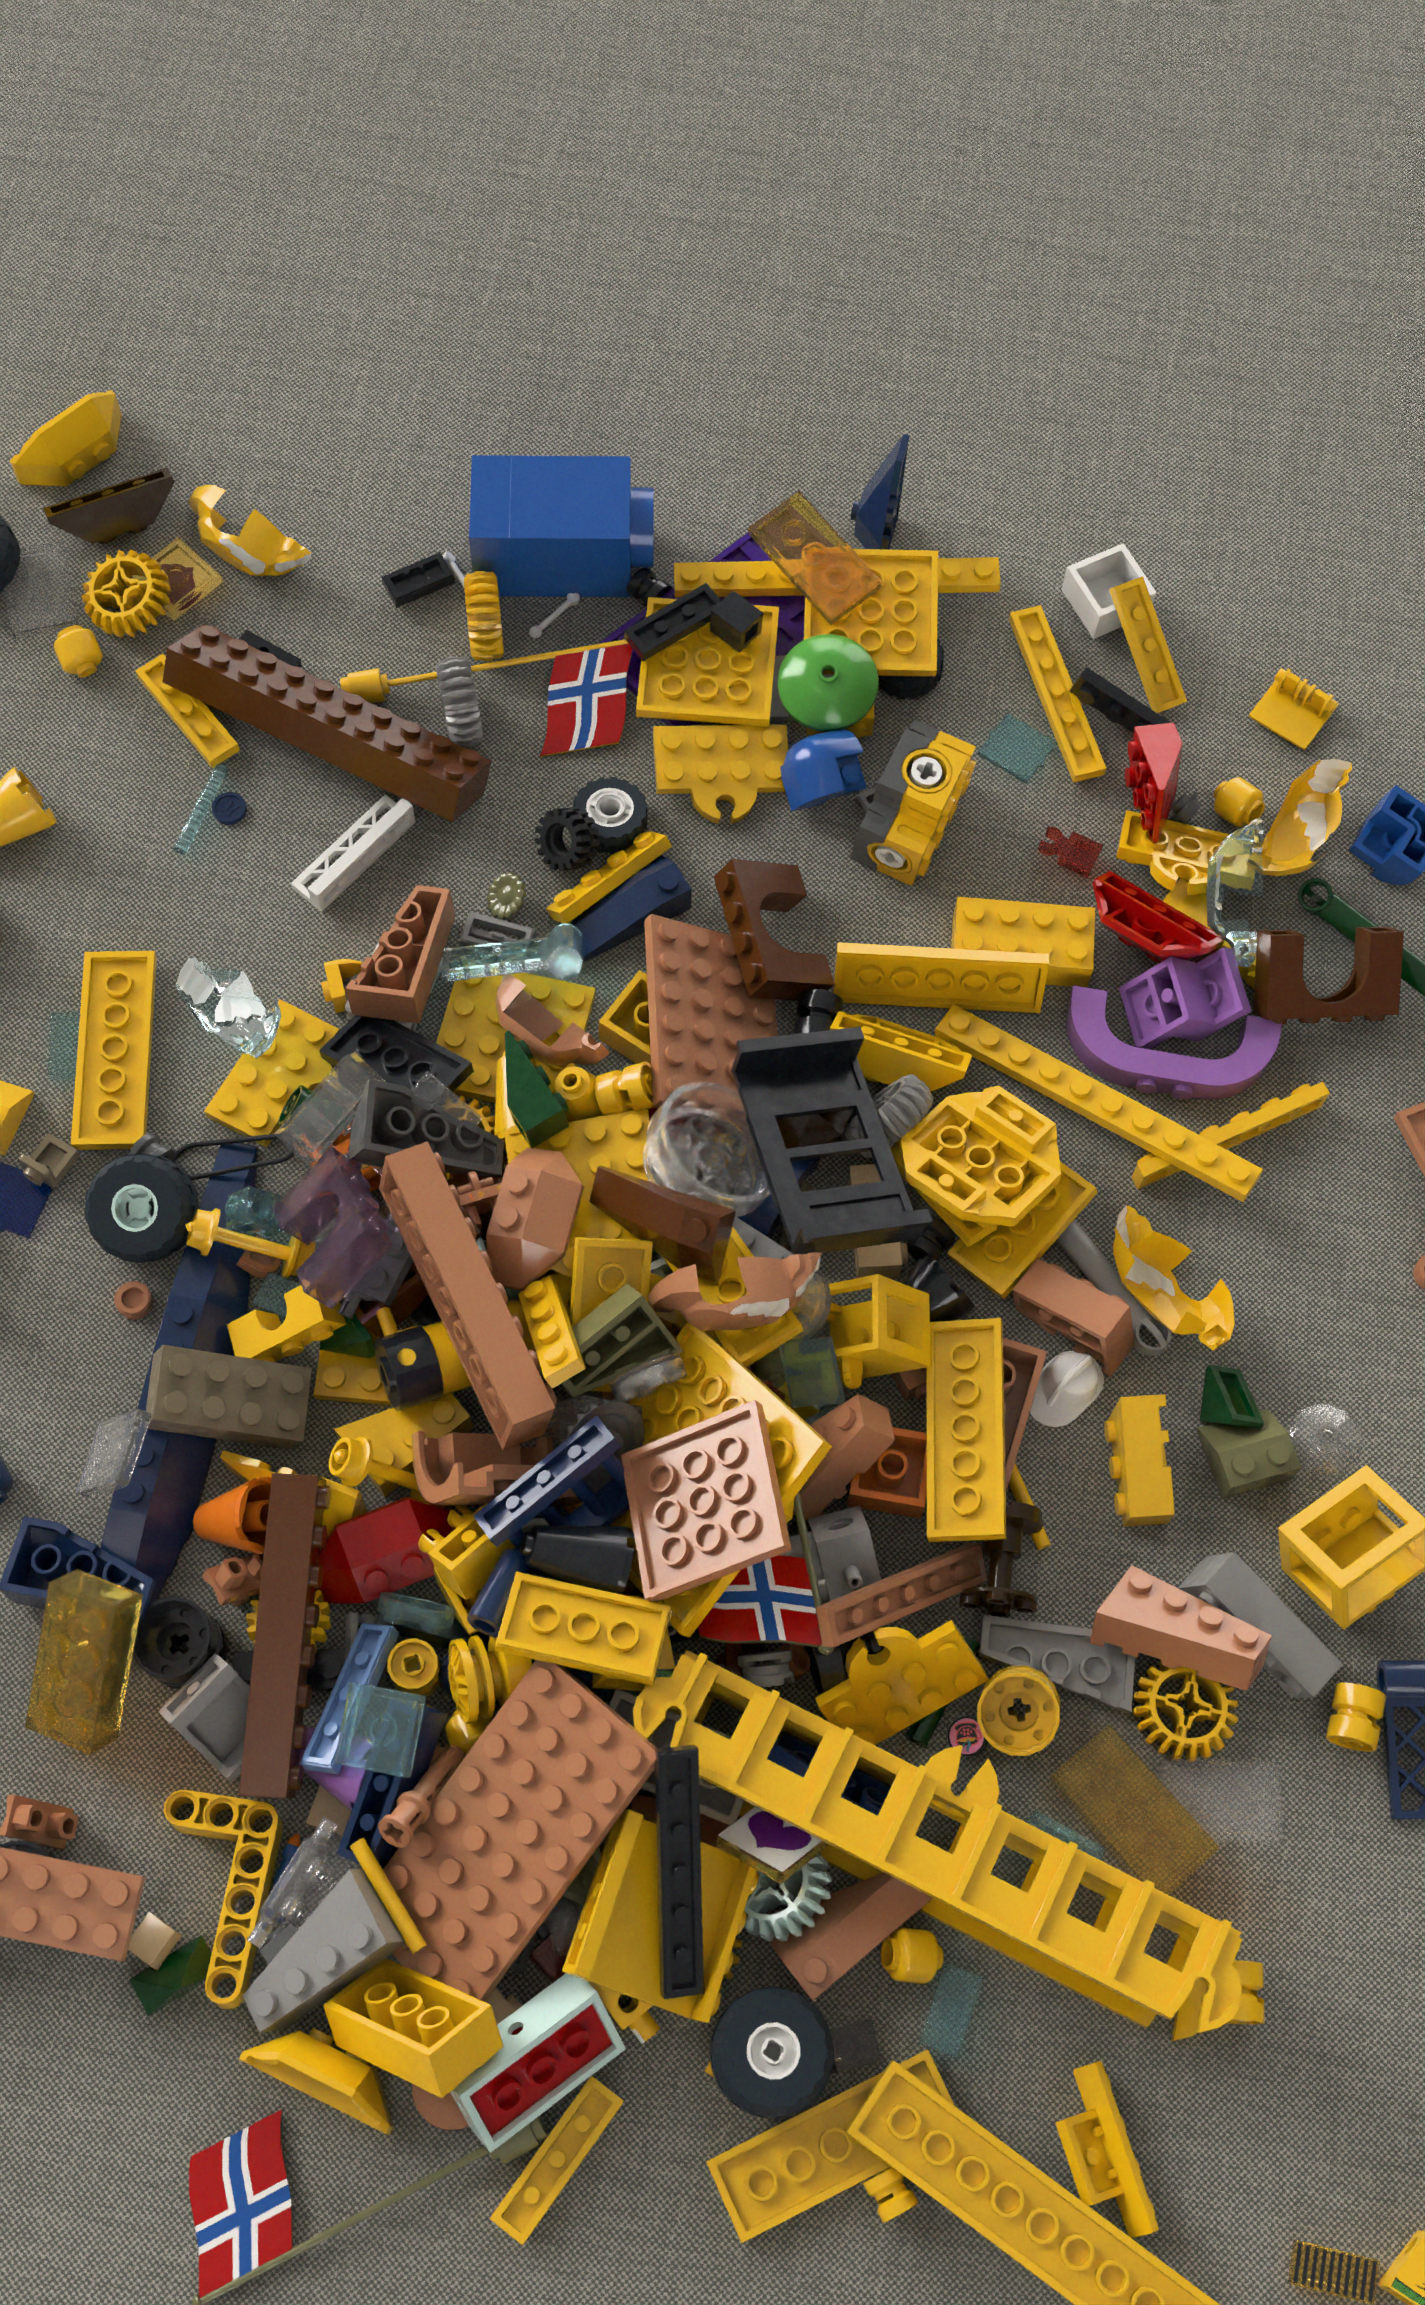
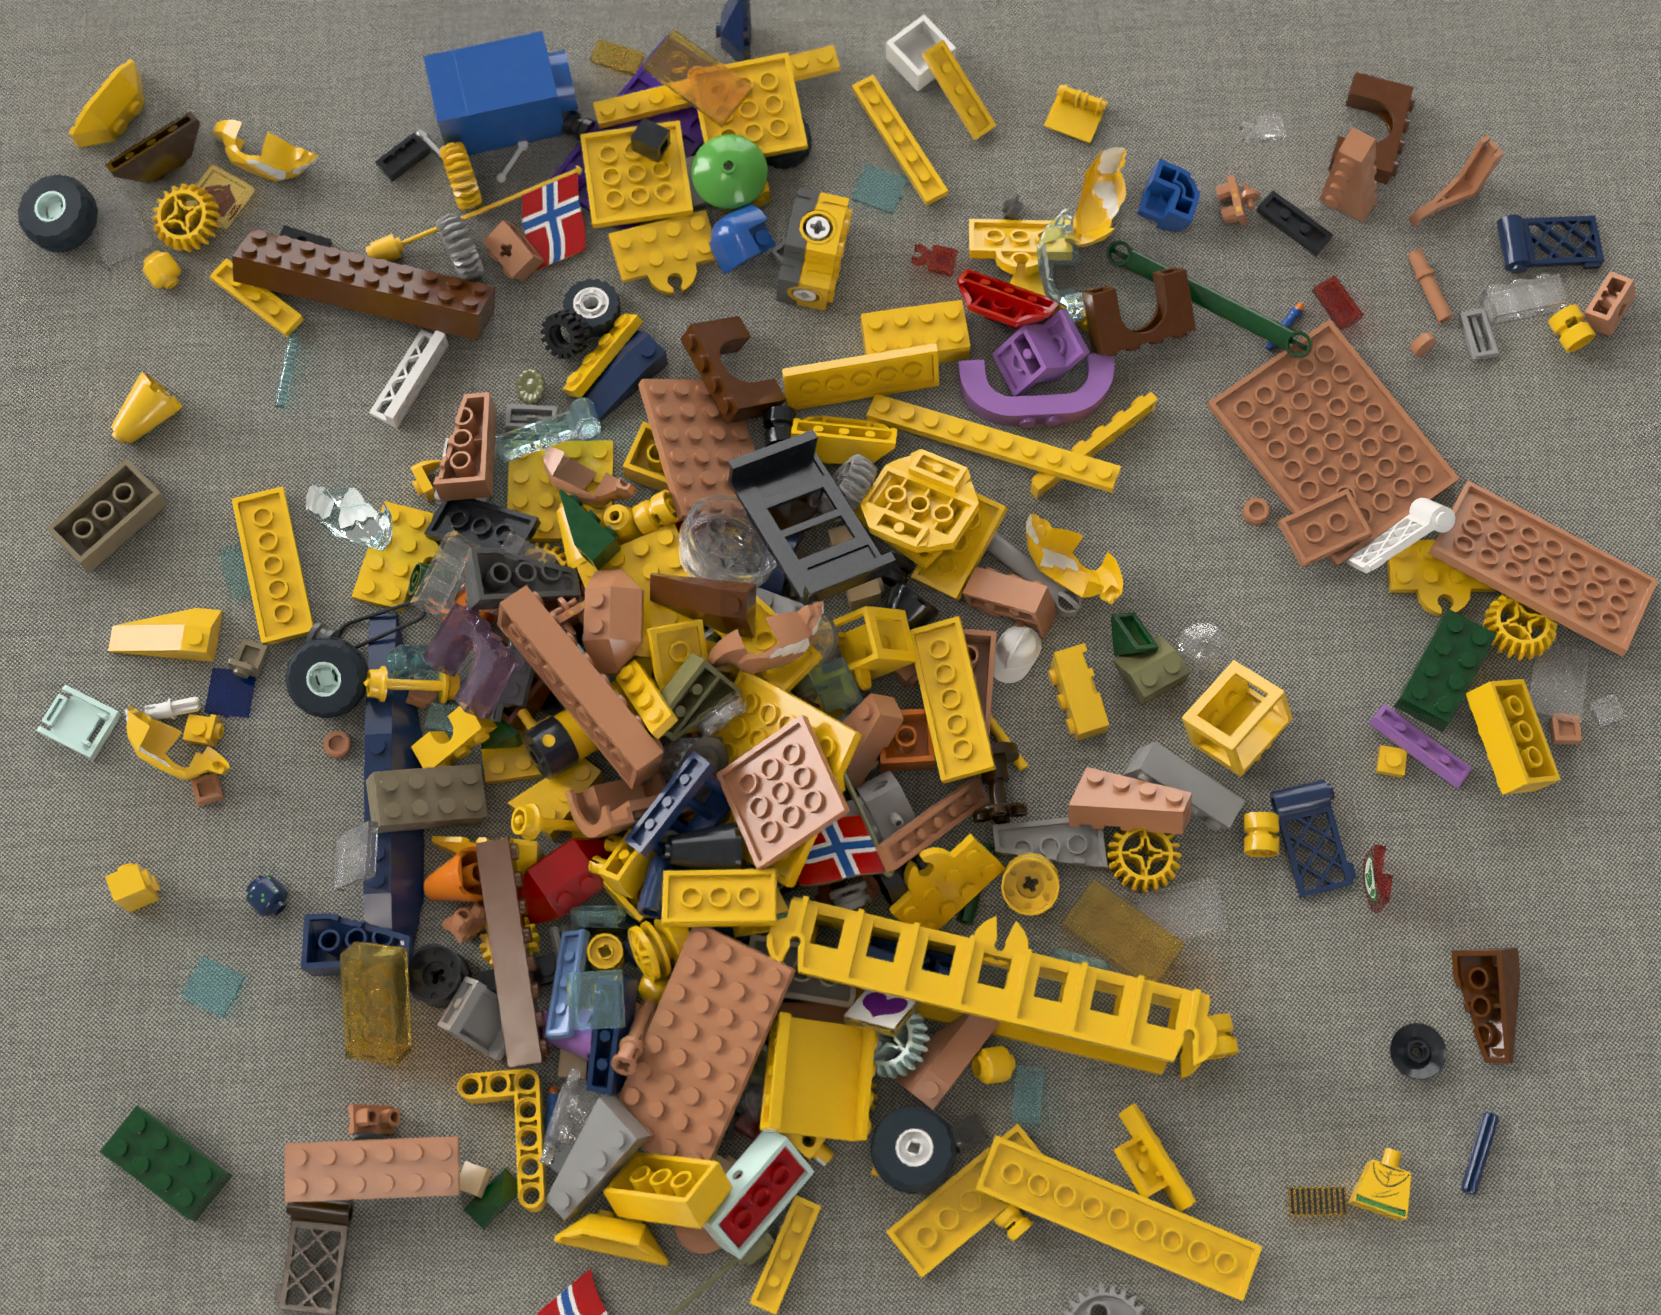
camera: 10 degrees left, 5 degrees up
dark blue piece [212,792,247,825] -> none
yellow bar [350,1838,427,1954] -> none
black plate [624,583,721,661] -> none
black tile [655,1745,704,1999] -> none
tile [948,1716,988,1757] -> none
black plate [1069,667,1170,734] -> none
red slope [1125,723,1183,844] -> none
yellow head [1213,777,1265,828] -> none
none -> nougat brick [483,220,544,282]
none -> clear yellow plate [590,38,645,76]

